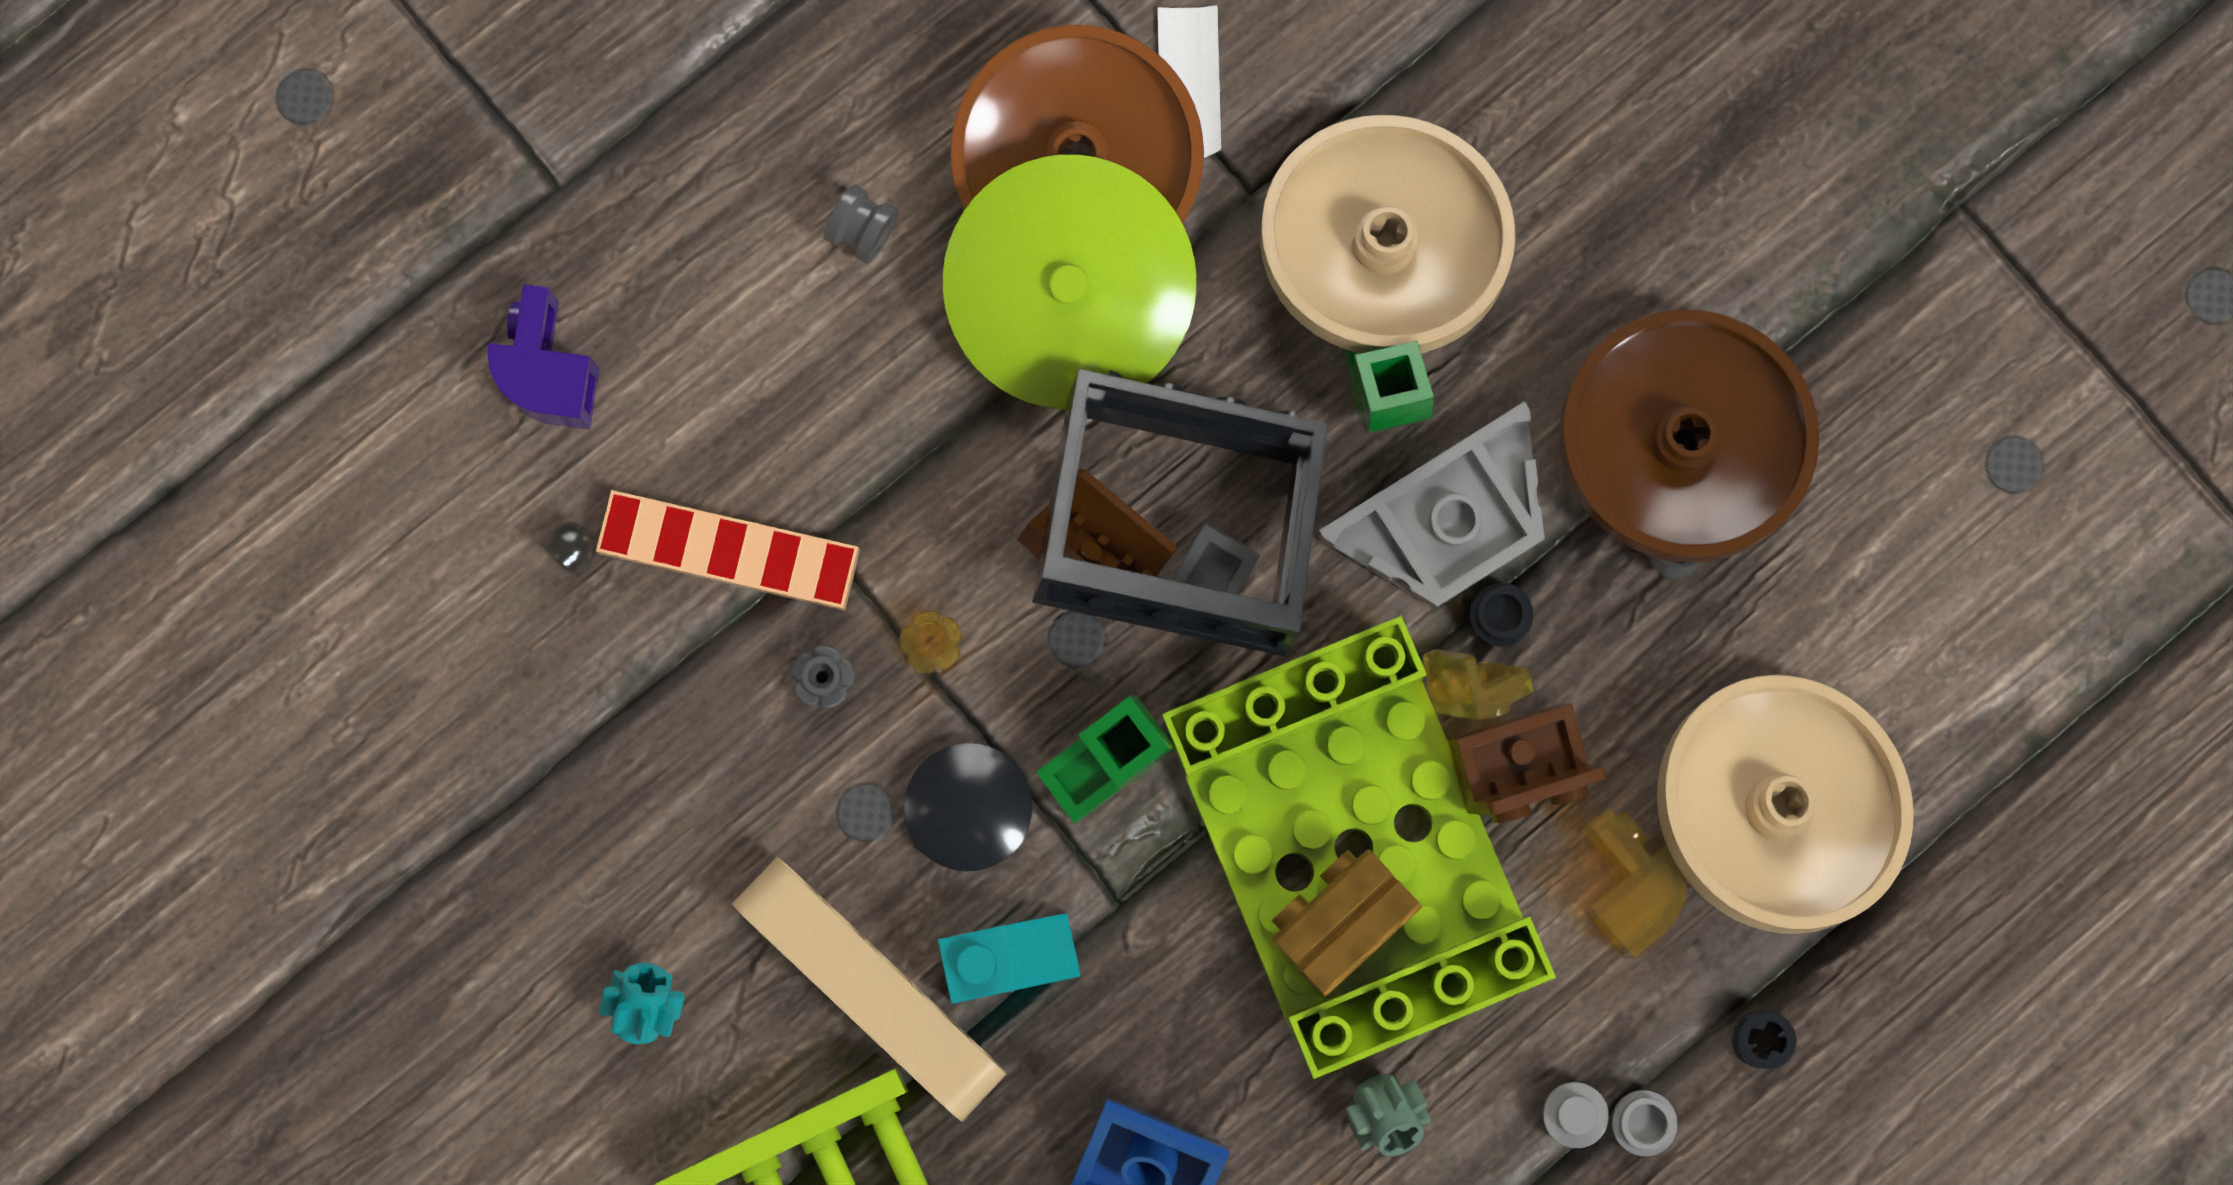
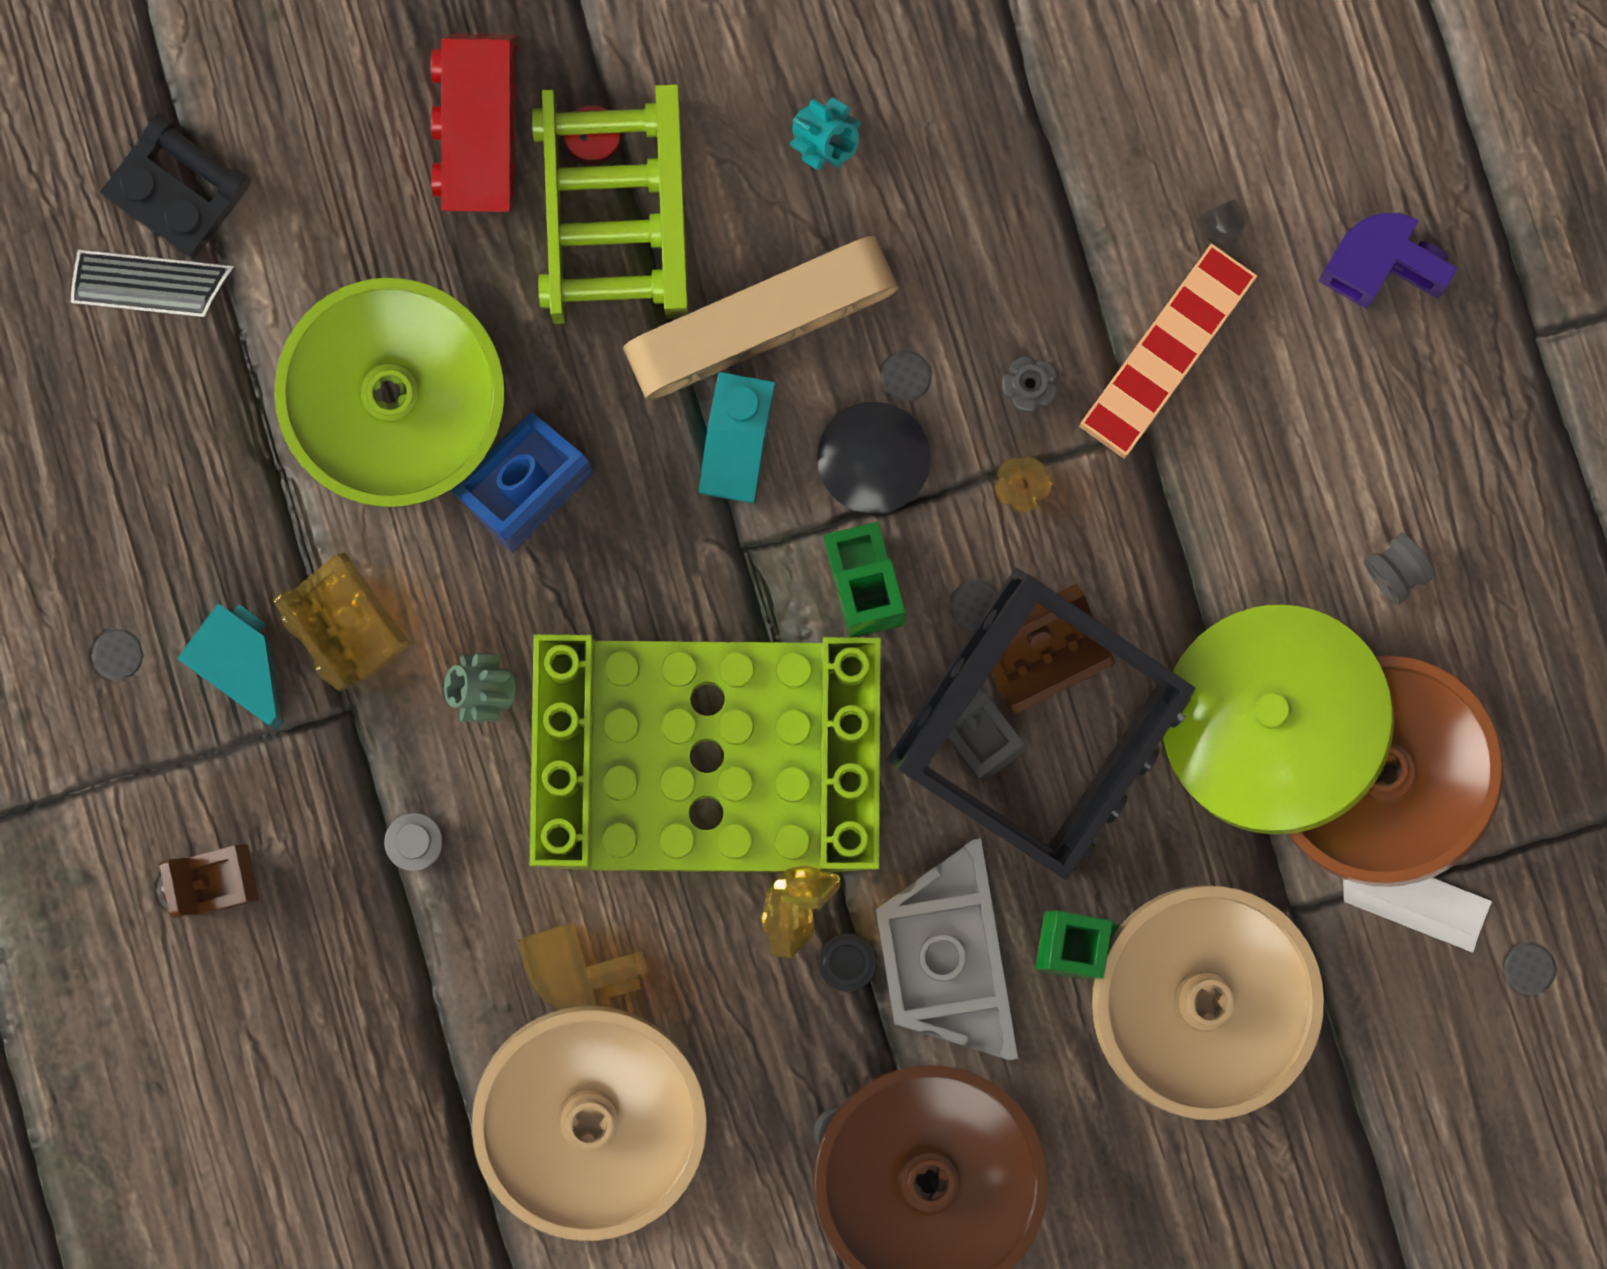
camera: 115 degrees right, 0 degrees up
pearl gold brick [1270,849,1422,998] -> none
reddish brown bracket [1448,704,1606,823] -> none
light grey plate [1611,1090,1677,1156] -> none
black bush [1732,1011,1797,1070] -> none

